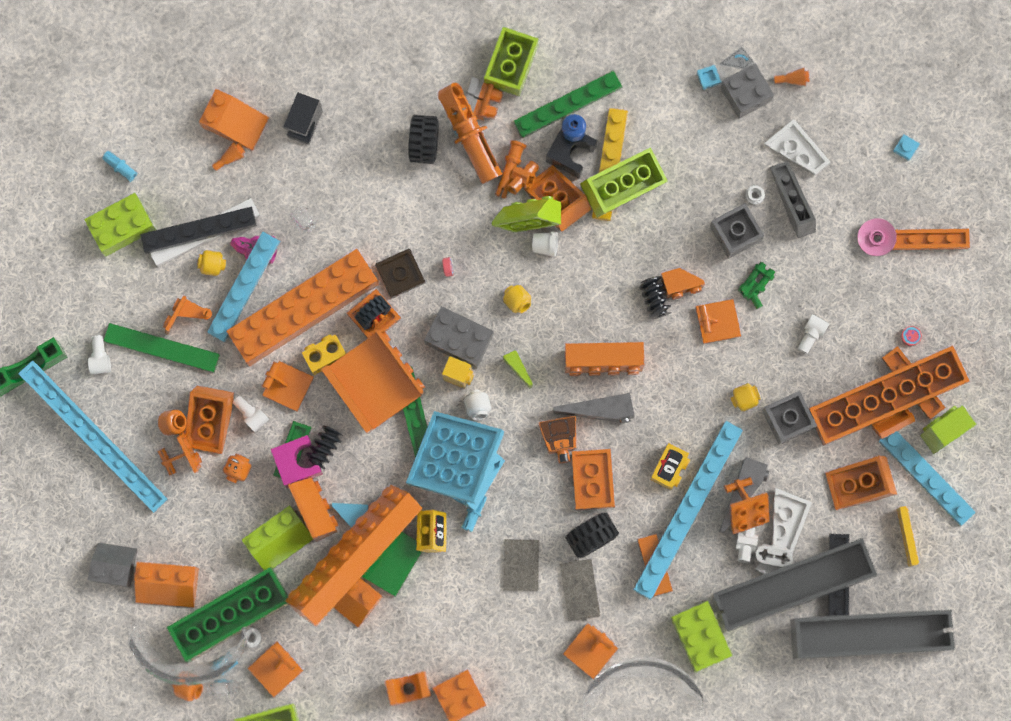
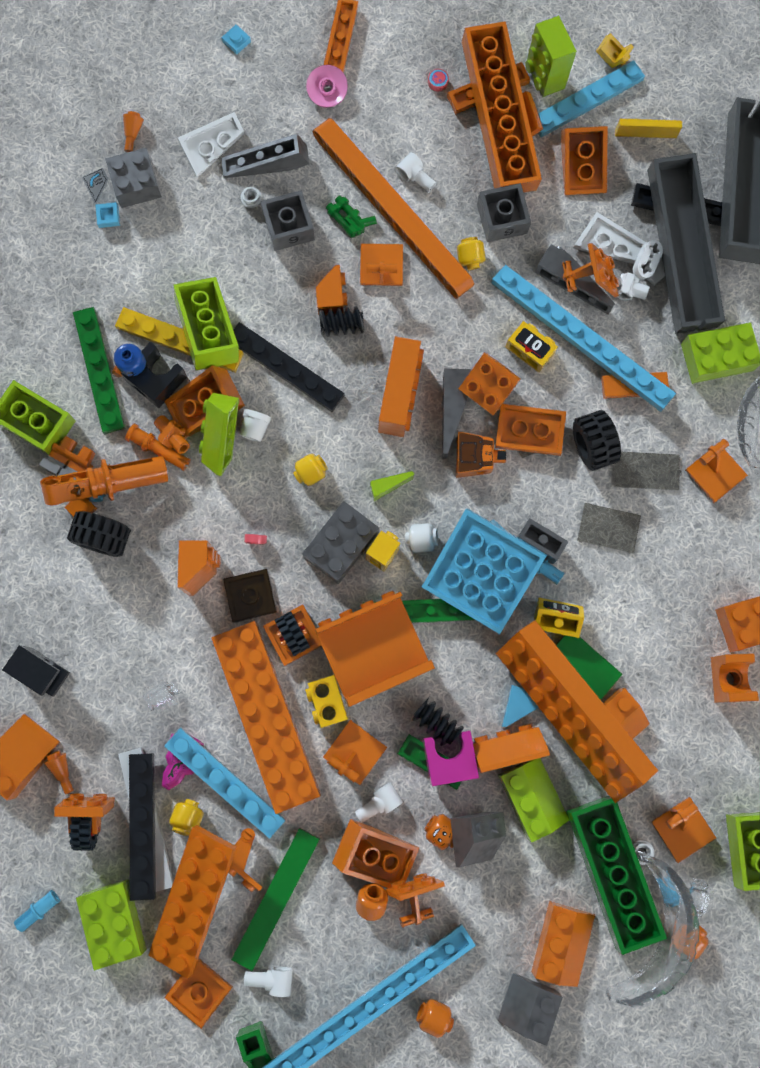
camera: 85 degrees left, 0 degrees up
none -> orange plate [54,793,115,851]
none -> orange tile [64,498,97,517]
none -> orange plate [148,825,237,979]
none -> orange tile [164,958,233,1029]
none -> orange slope [177,540,221,596]
none -> black plate [233,322,345,412]
none -> orange beam [312,118,474,299]
none -> orange head [416,999,454,1038]
none -> flat silver slope [450,812,506,868]
none -> orange plate [458,352,521,415]
none -> flat silver brick [517,518,569,564]
none -> yellow bracket [596,33,634,68]

